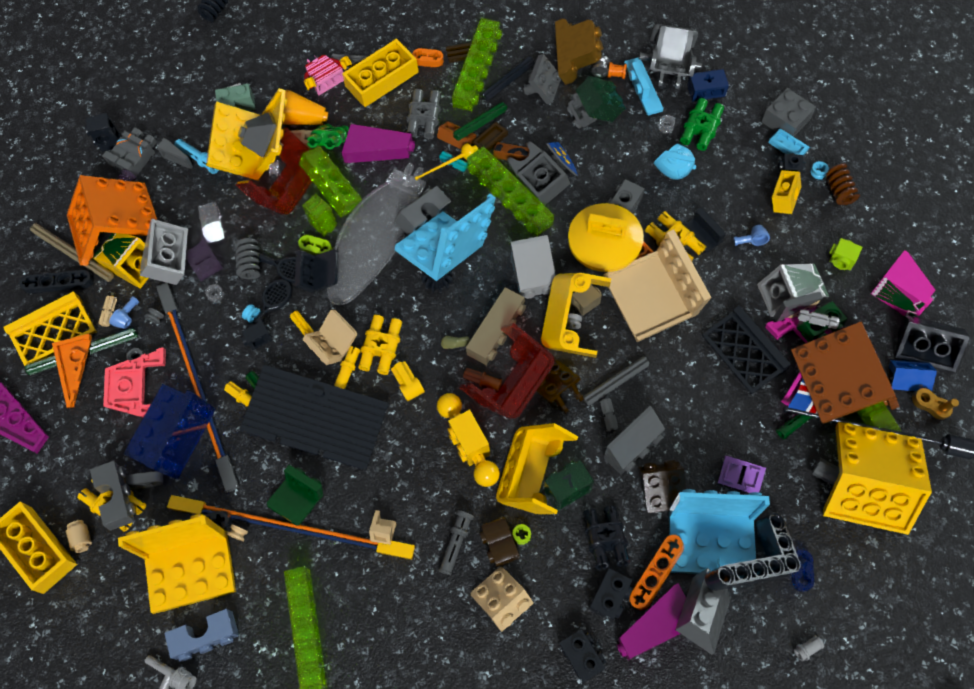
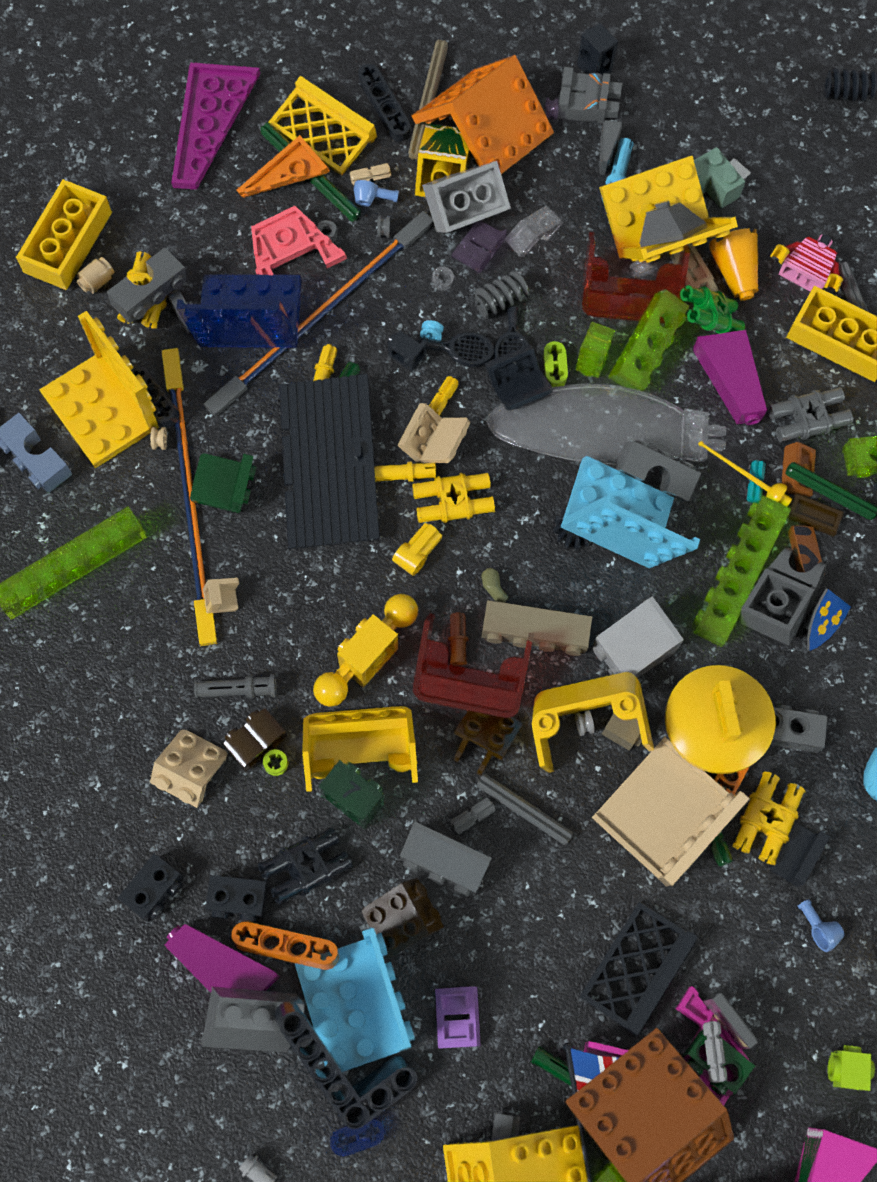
camera: 60 degrees right, 5 degrees up
light grey slope [757,264,829,317] -> none

